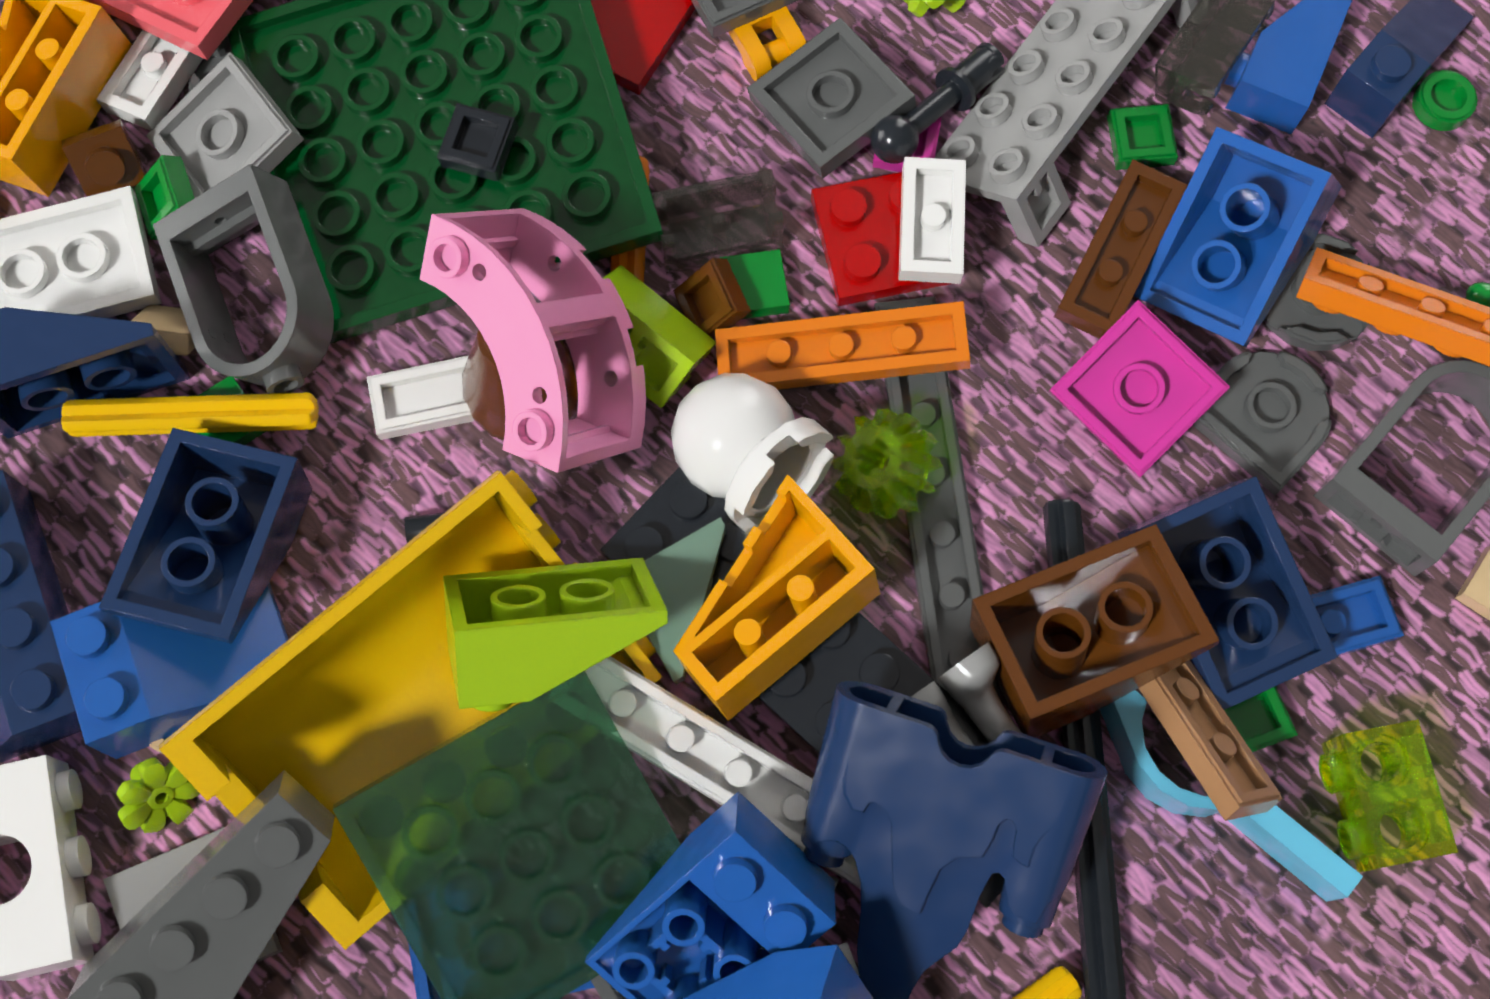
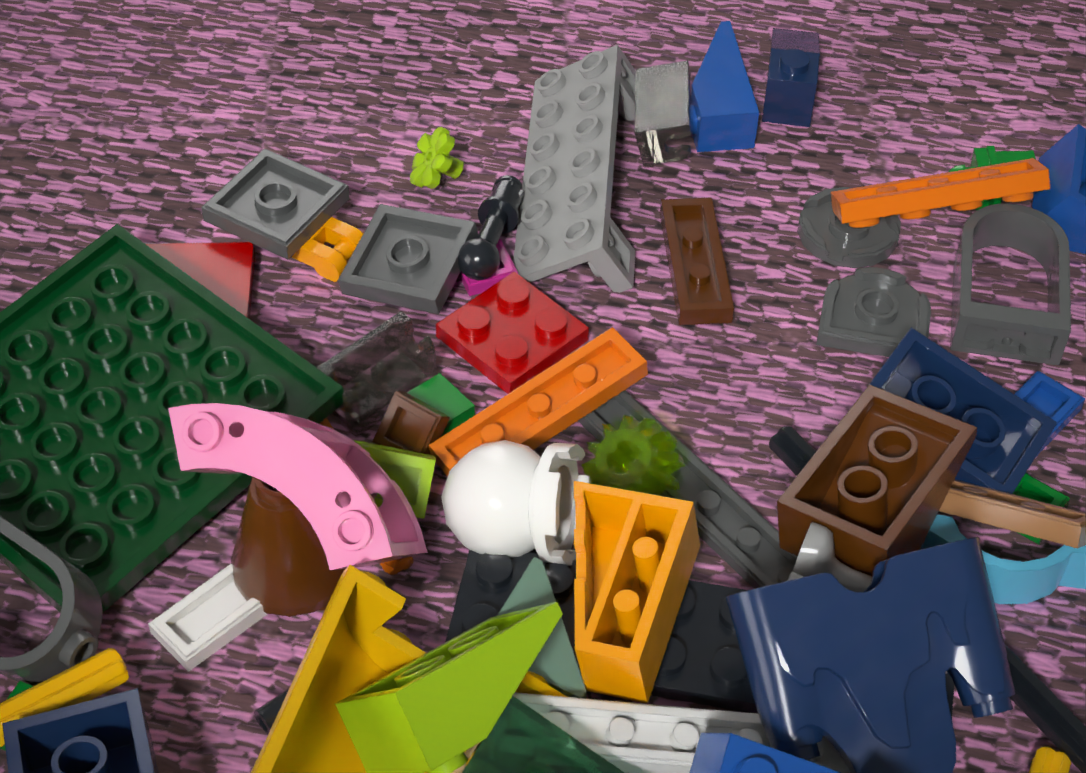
camera: 30 degrees left, 25 degrees down
black tile [437,103,519,182] -> none
white plate [898,157,966,284] -> none
dark pink tile [1048,300,1230,478] -> none
green tile [1107,104,1178,170] -> none
blue slope [1134,127,1342,347] -> none
green tile [1412,70,1477,131] -> none

